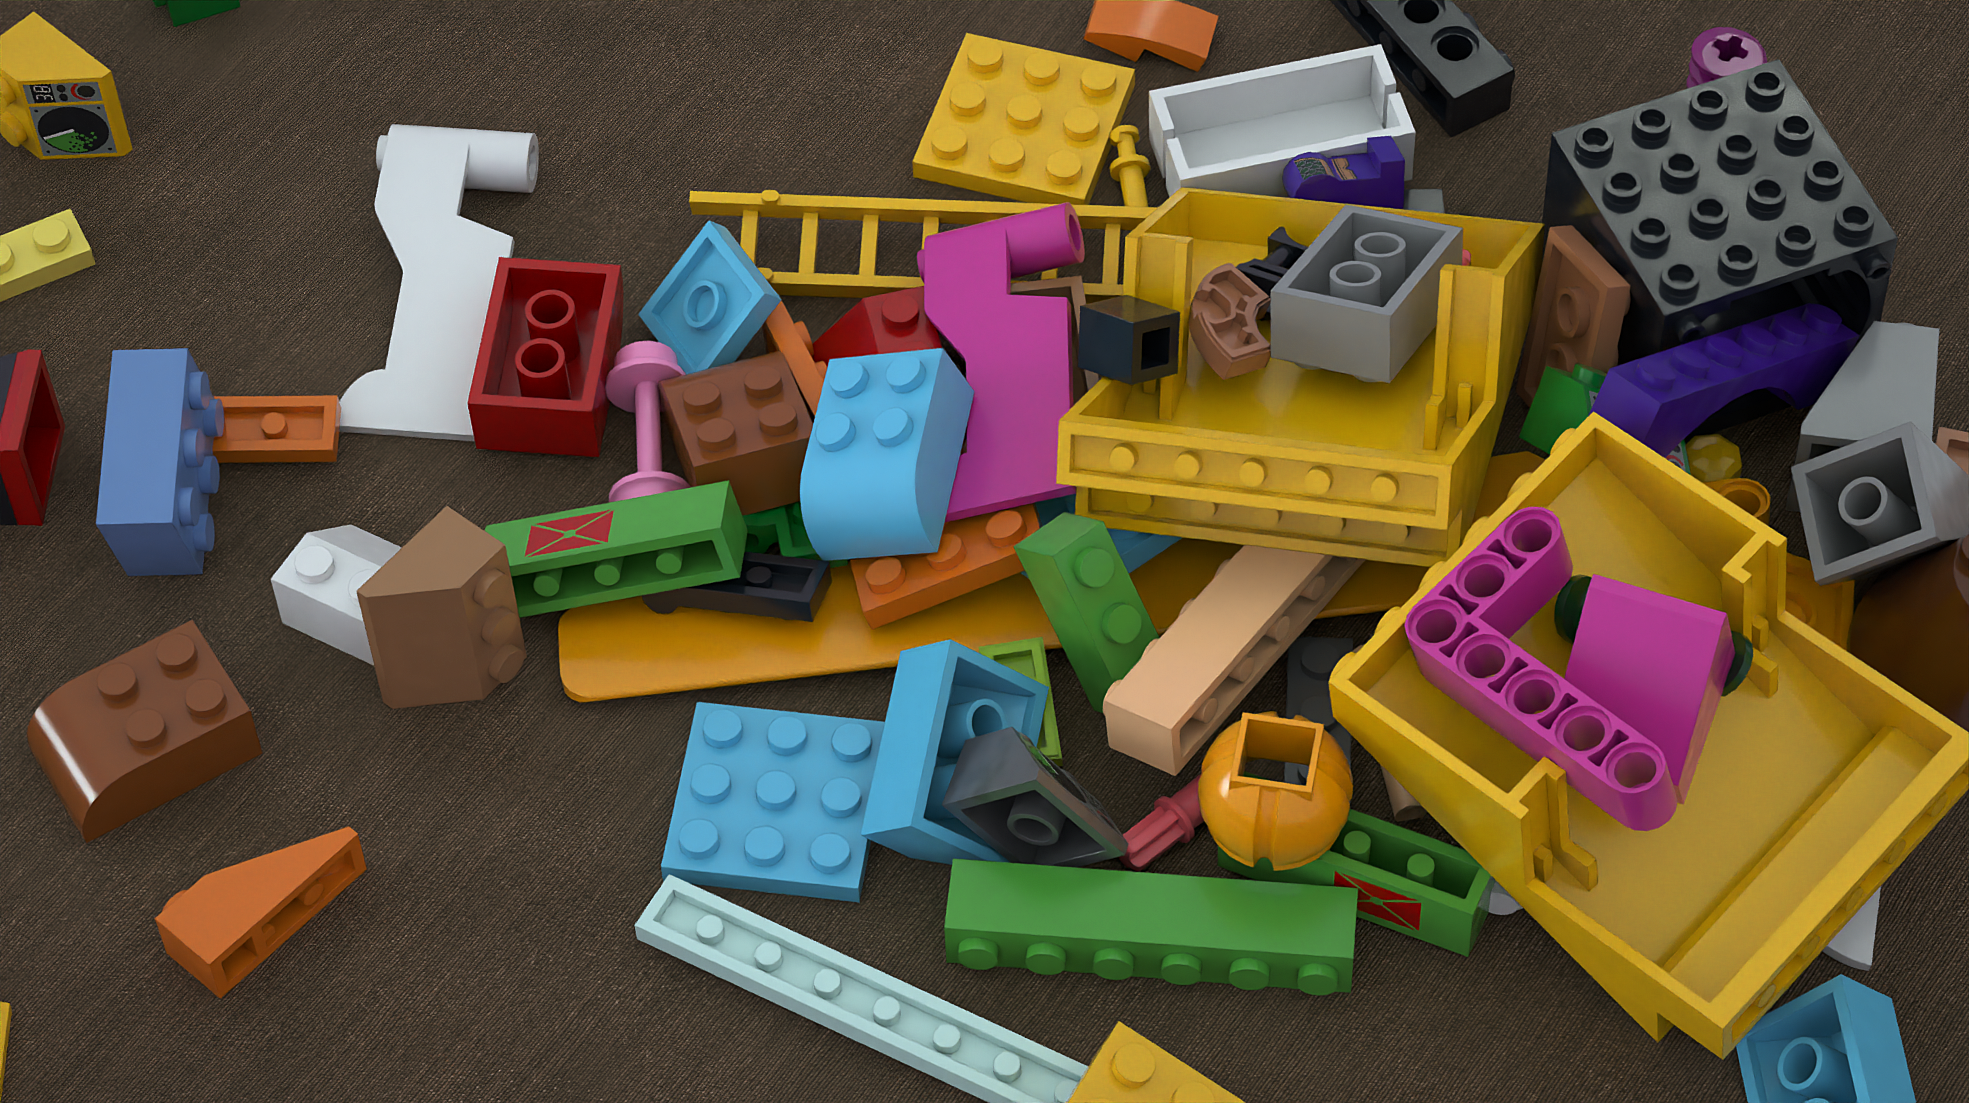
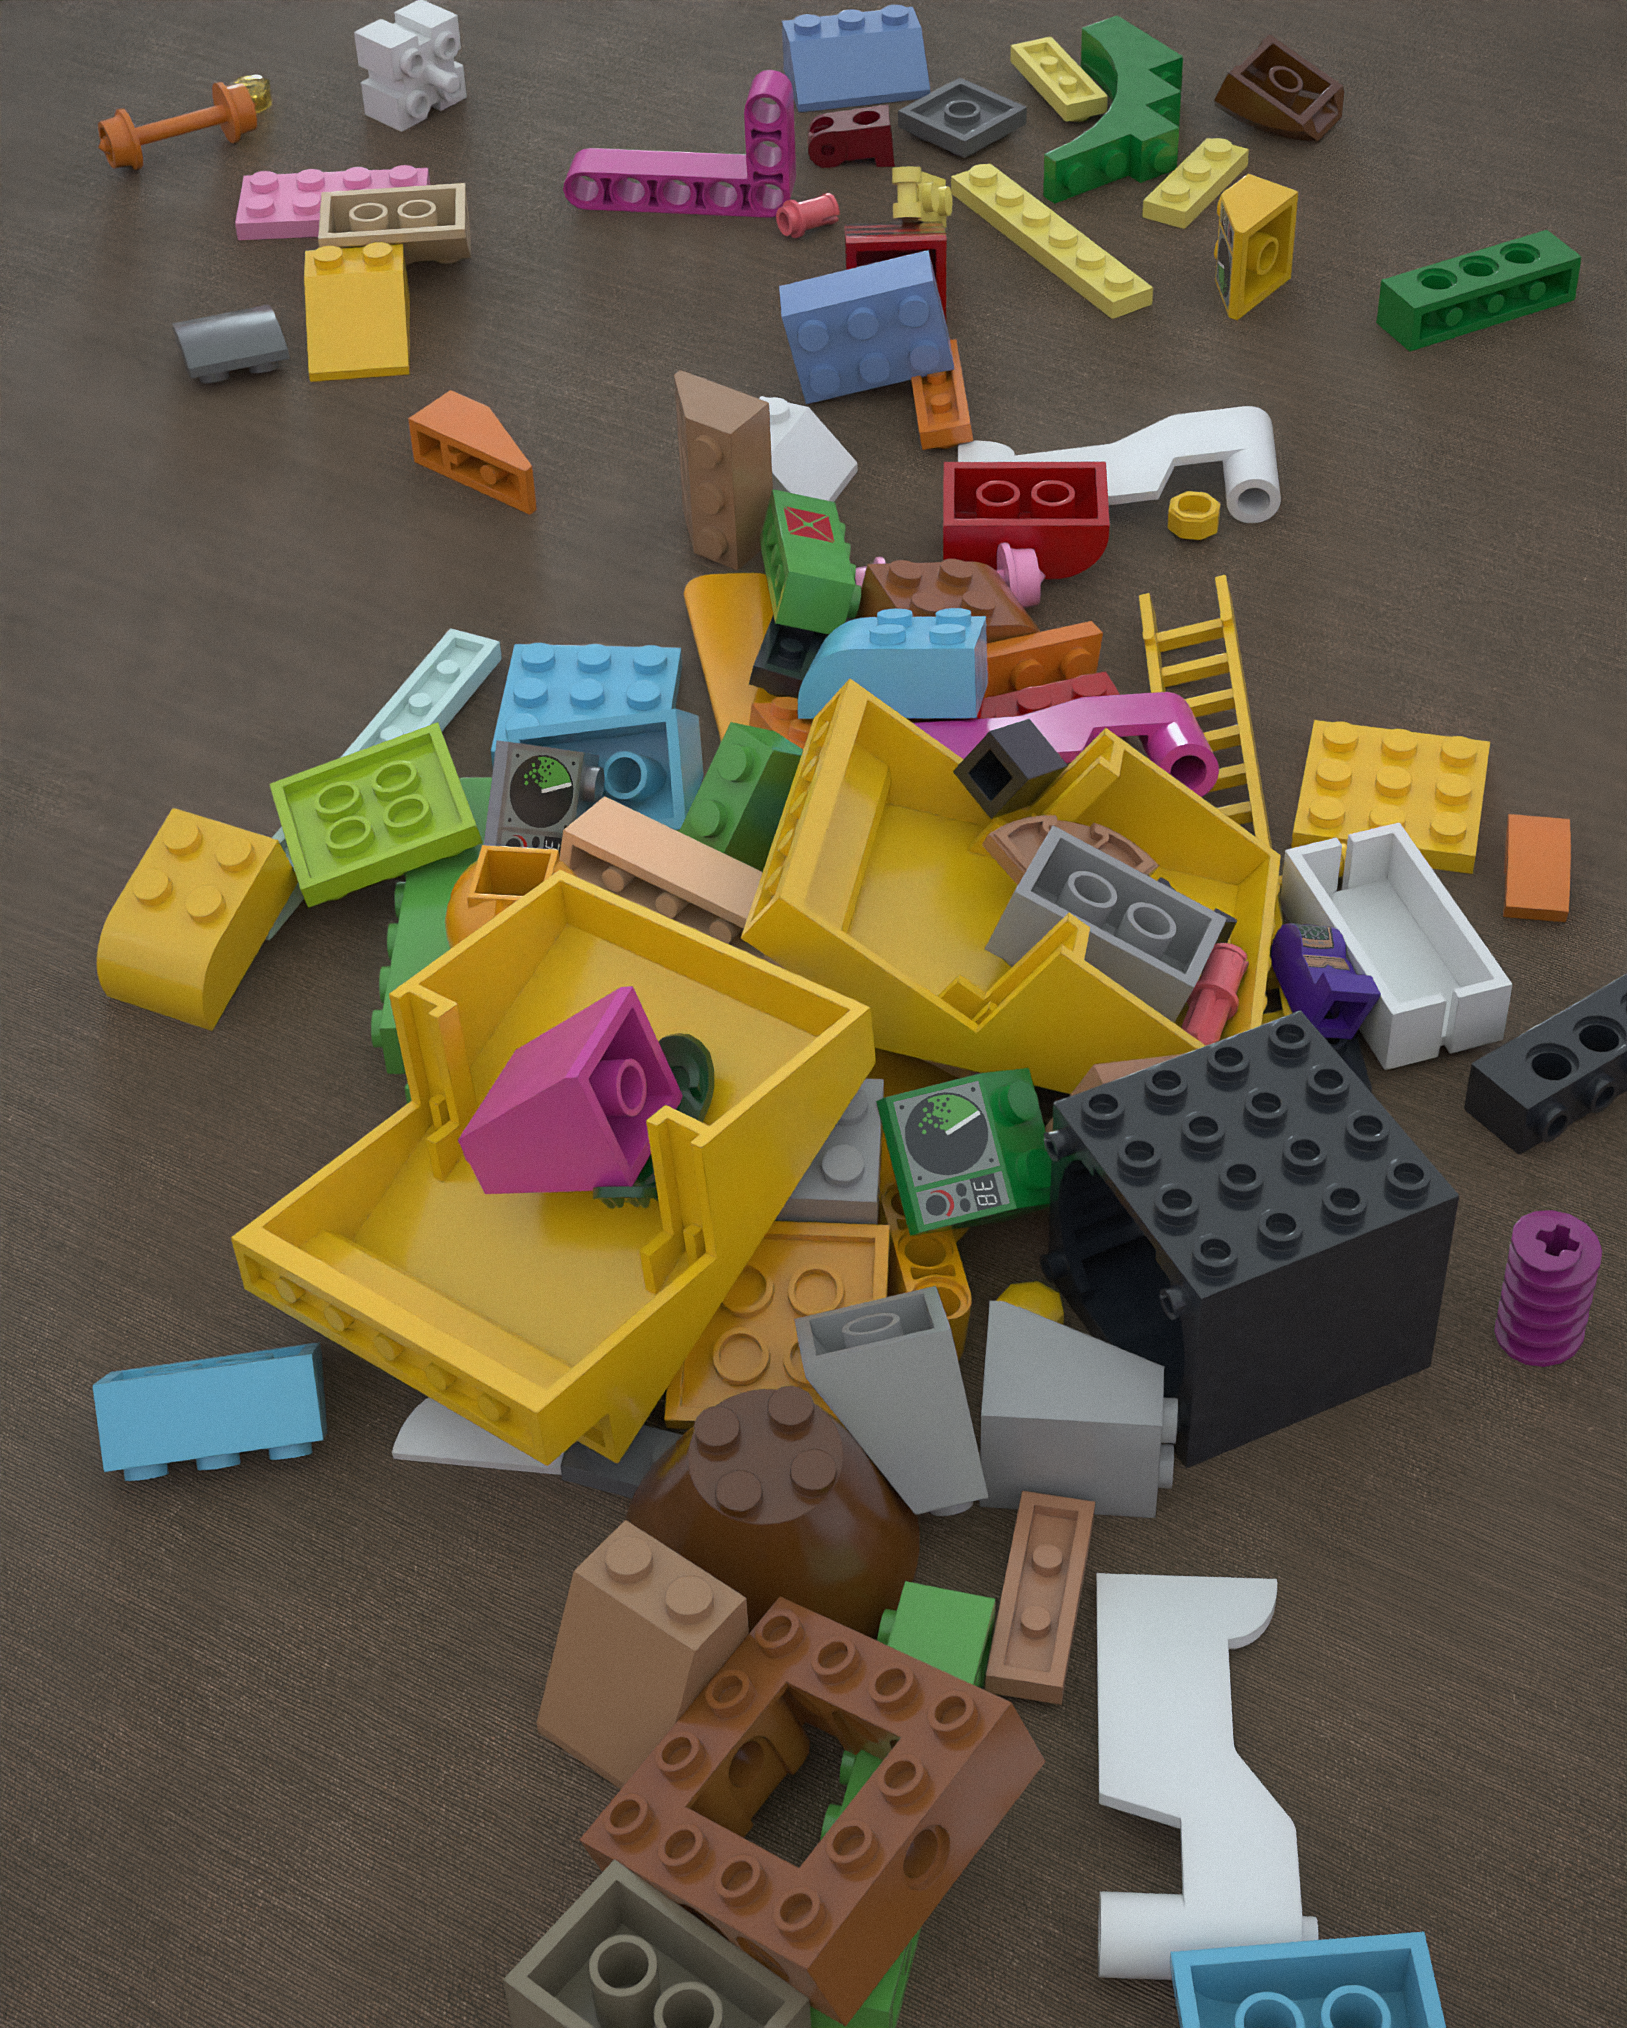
camera: 85 degrees right, 10 degrees down
dark orange brick [27,620,263,843] -> none
medium azure plate [638,220,782,374] -> none
dark pink beam [1404,507,1678,831] -> none
dark purple arch [1588,303,1860,458] -> none
none -> lime plate [269,722,483,908]
none -> yellow tile [1167,491,1220,540]

